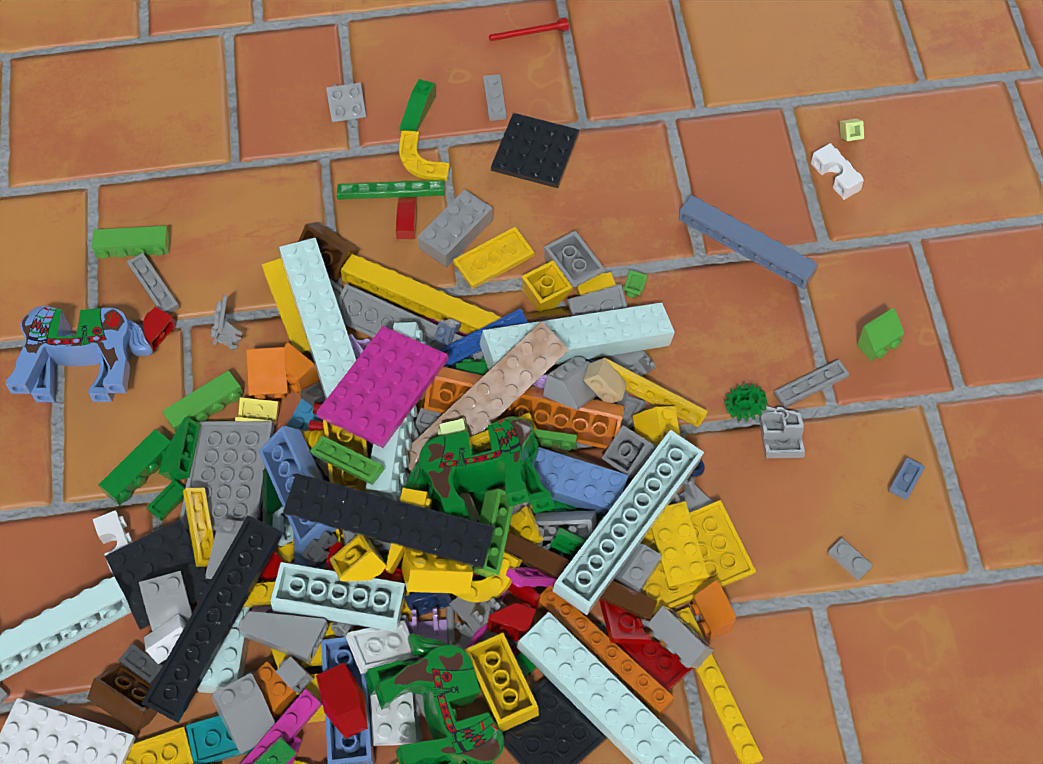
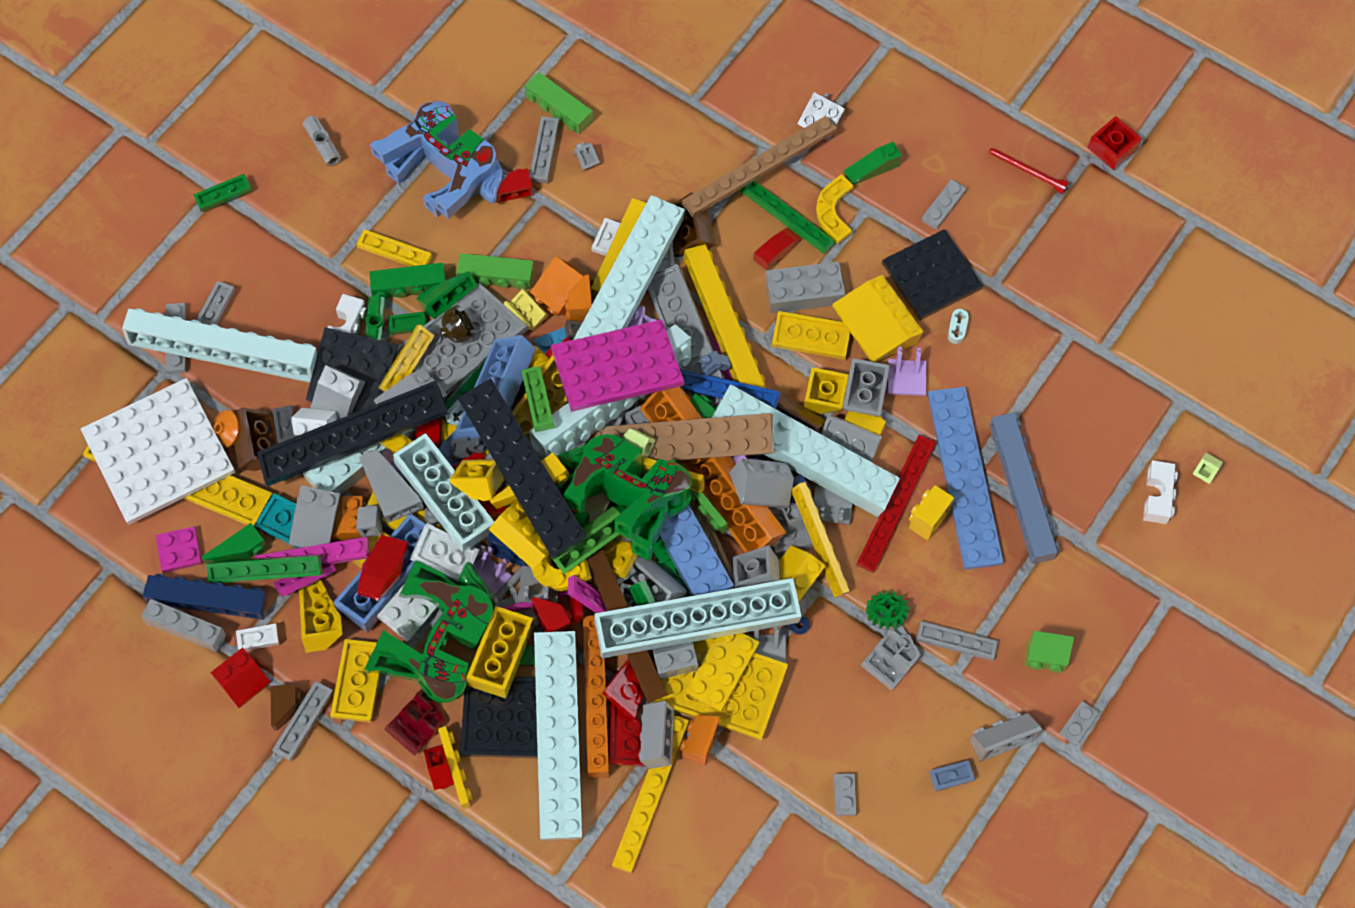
camera: 40 degrees right, 5 degrees up
light grey plate [210,295,242,350] -> none
tan brick [583,358,627,404] -> none
bright green bracket [622,270,648,299] -> none
none -> orange dish [212,410,240,448]
none -> yellow plate [357,229,432,266]
none -> green piece [365,295,385,341]
none -> dark brown cylinder [440,305,476,343]
none -> light grey bracket [572,142,600,170]
none -> white plate [591,218,620,256]
none -> medium nougat plate [682,116,837,217]
none -> yellow slope [832,275,923,362]
none -> red tile [856,435,936,573]
none -> lavender plate [888,347,926,396]
none -> yellow brick [909,485,954,541]
none -> medium blue plate [927,387,1003,570]
none -> light aqua beam [948,309,969,344]
none -> light grey slope [970,713,1042,762]
none -> light grey plate [1059,701,1099,746]

